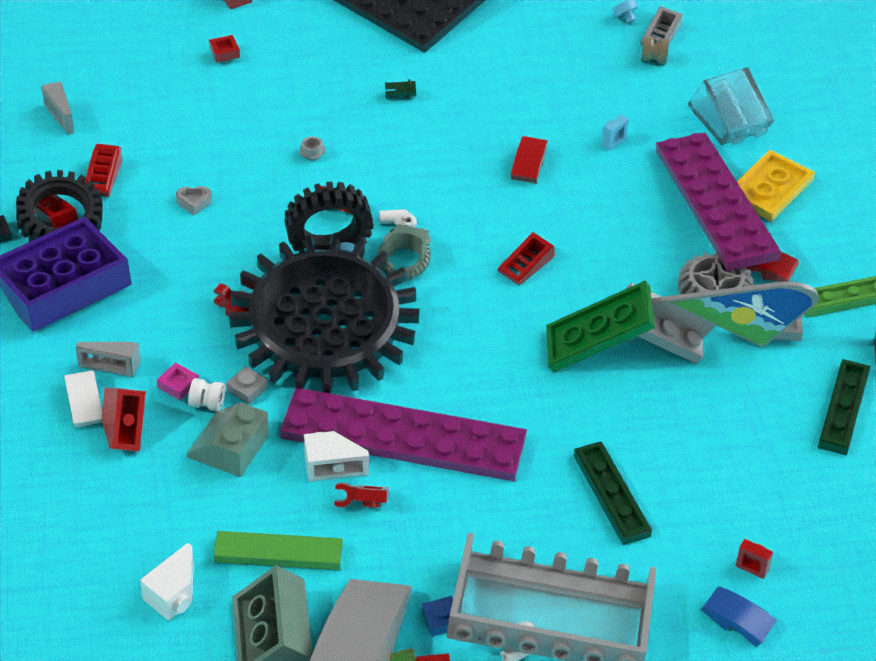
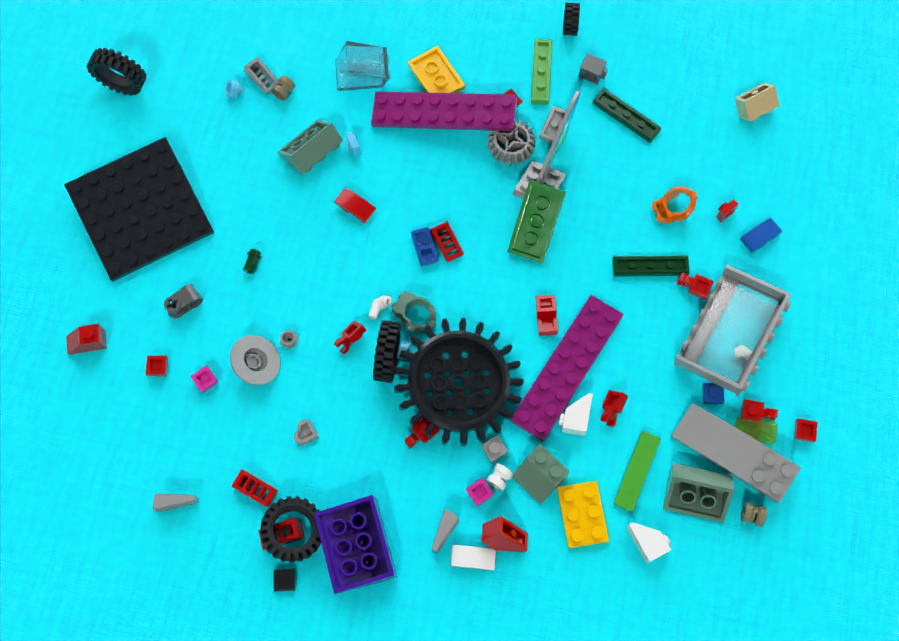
camera: 65 degrees left, 25 degrees up
none -> dark grey piece [164,284,203,318]
none -> dark pink plate [191,366,219,393]
none -> light grey hat [230,335,280,385]
none -> sand green slope [278,119,343,174]
none -> blue slope [410,227,439,266]
none -> slope [535,295,558,336]
none -> yellow plate [557,481,609,549]
none -> orange piece [652,186,698,224]
none -> red plate [676,273,714,300]

